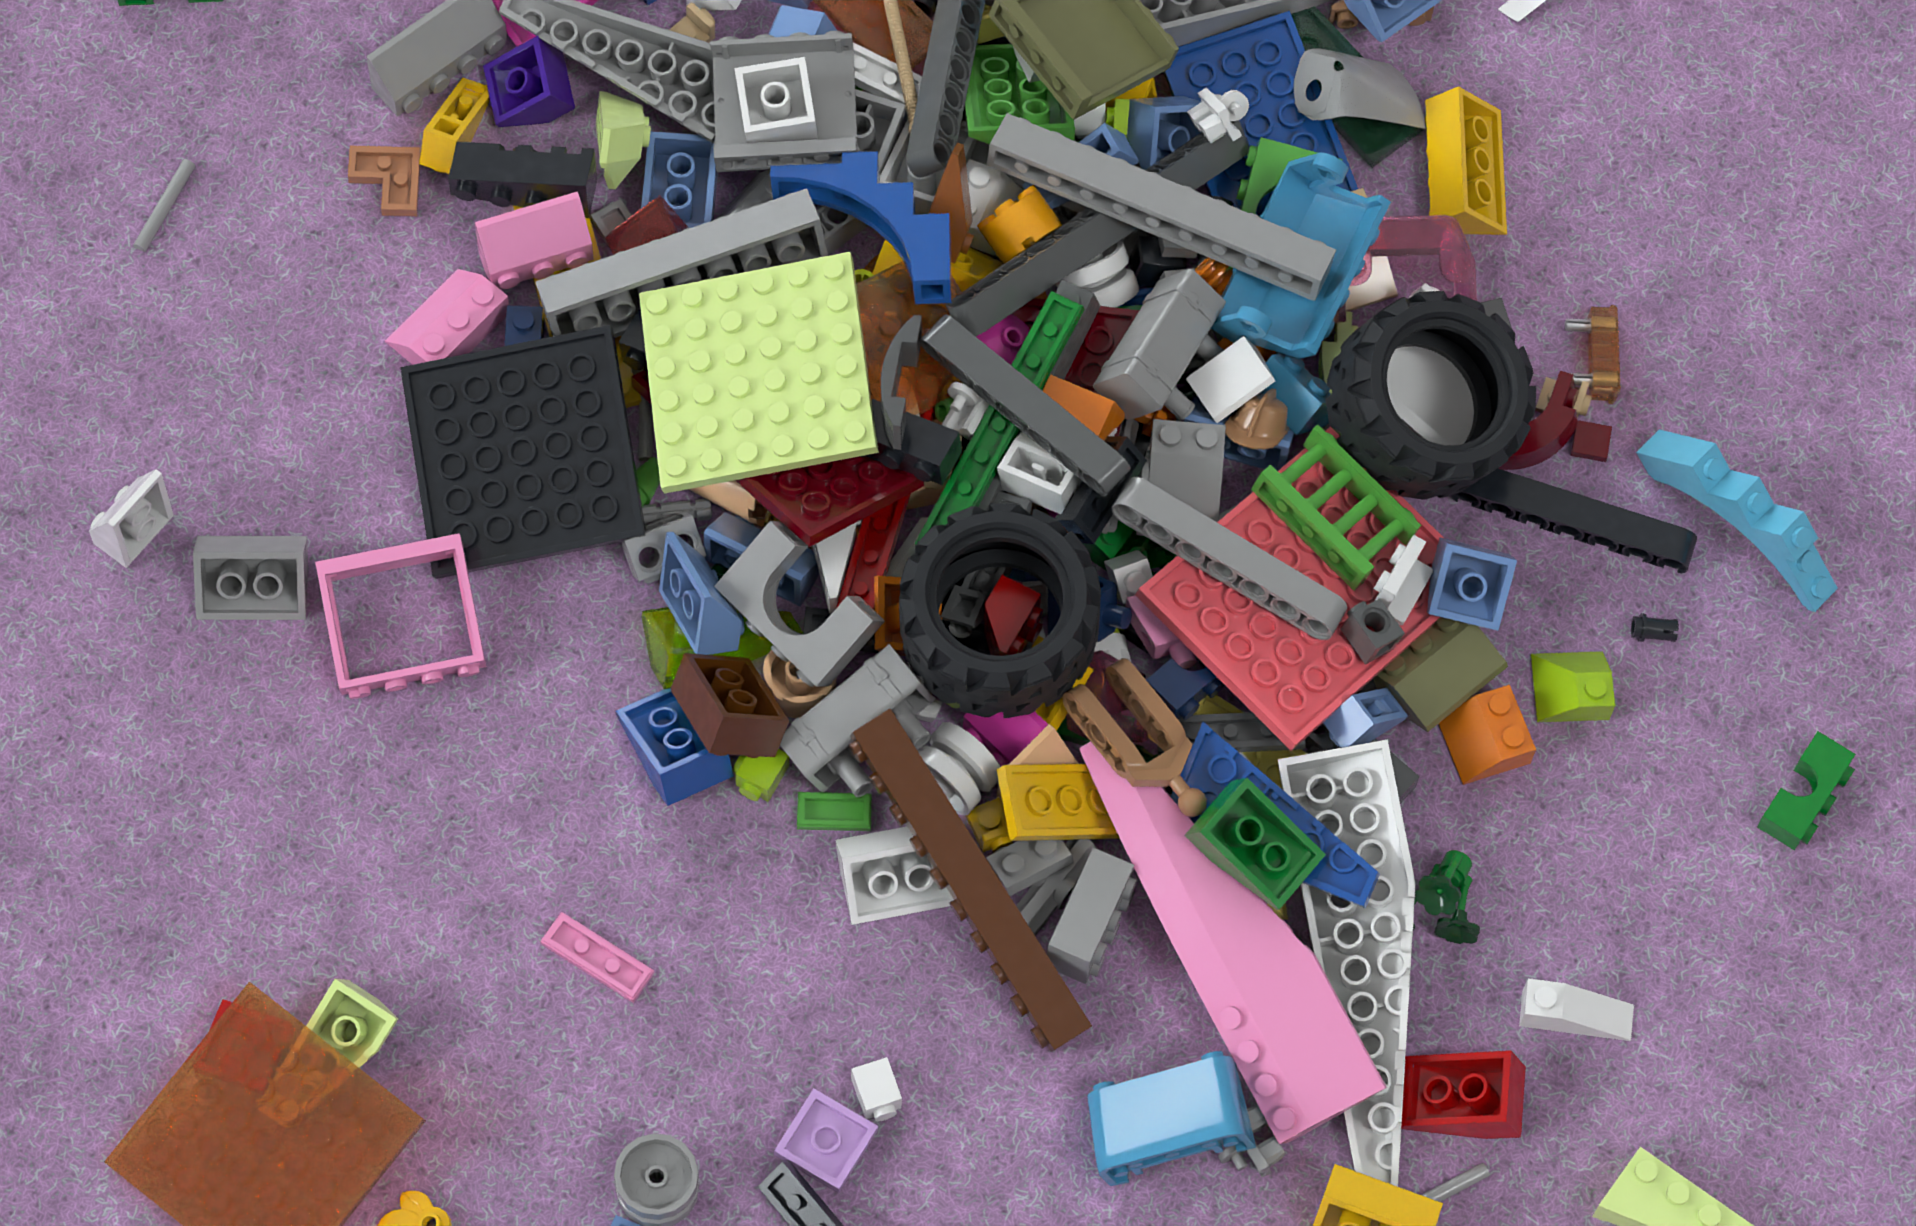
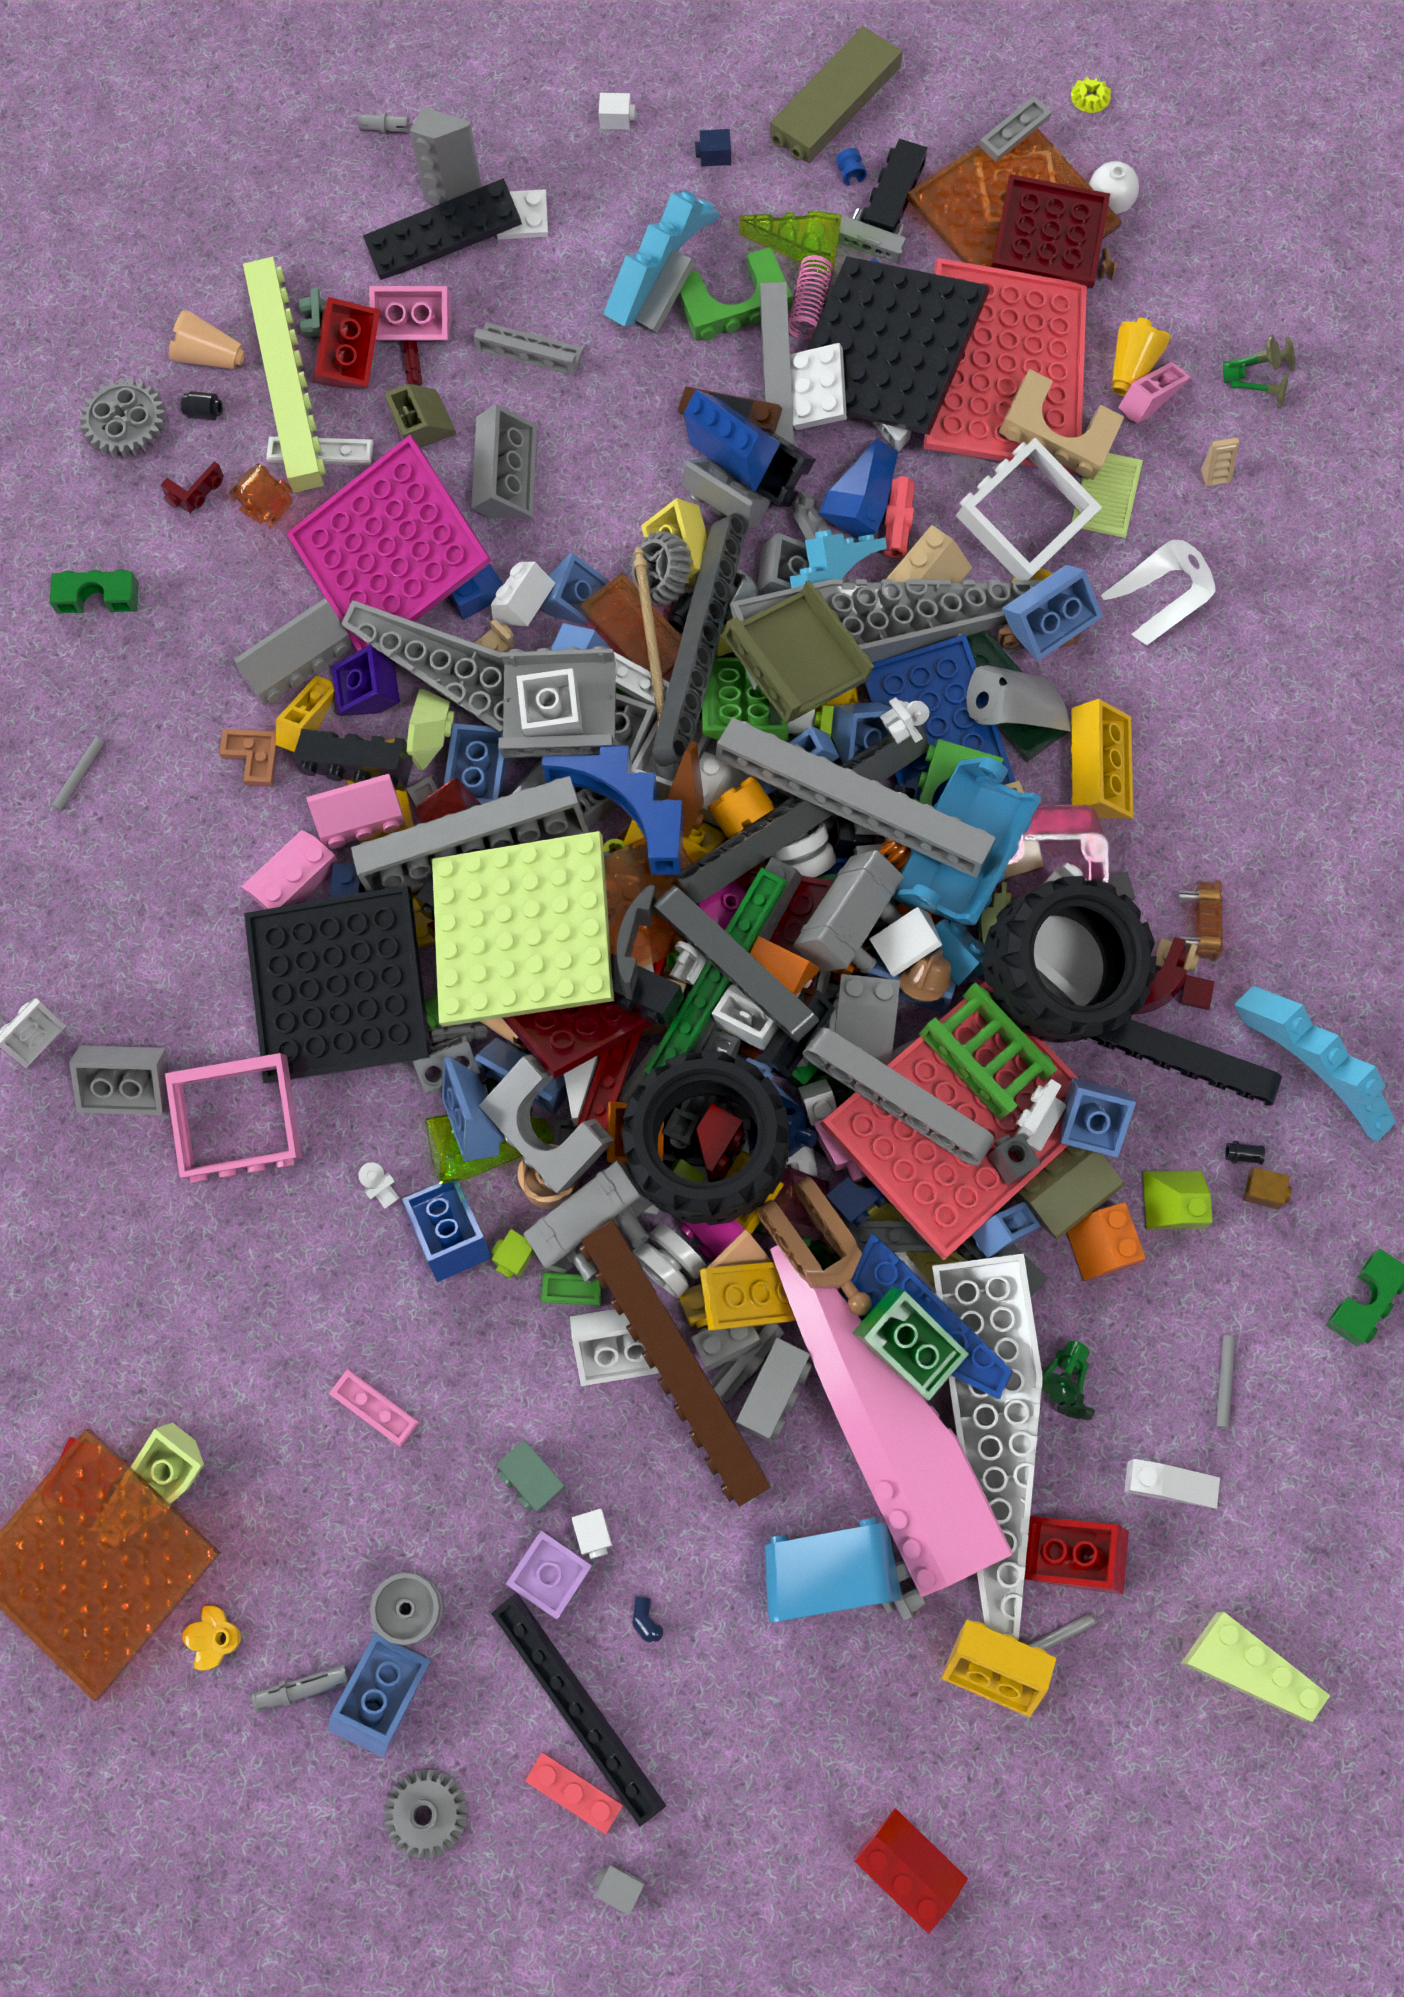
camera: 10 degrees right, 5 degrees up
reddish brown brick [670,653,789,758] -> none
none -> white hips [358,1162,399,1208]
none -> sand green brick [496,1440,566,1513]
none -> dark blue arm [632,1597,663,1643]
none -> light grey bar [1216,1335,1235,1428]
none -> pearl gold brick [1243,1167,1292,1210]

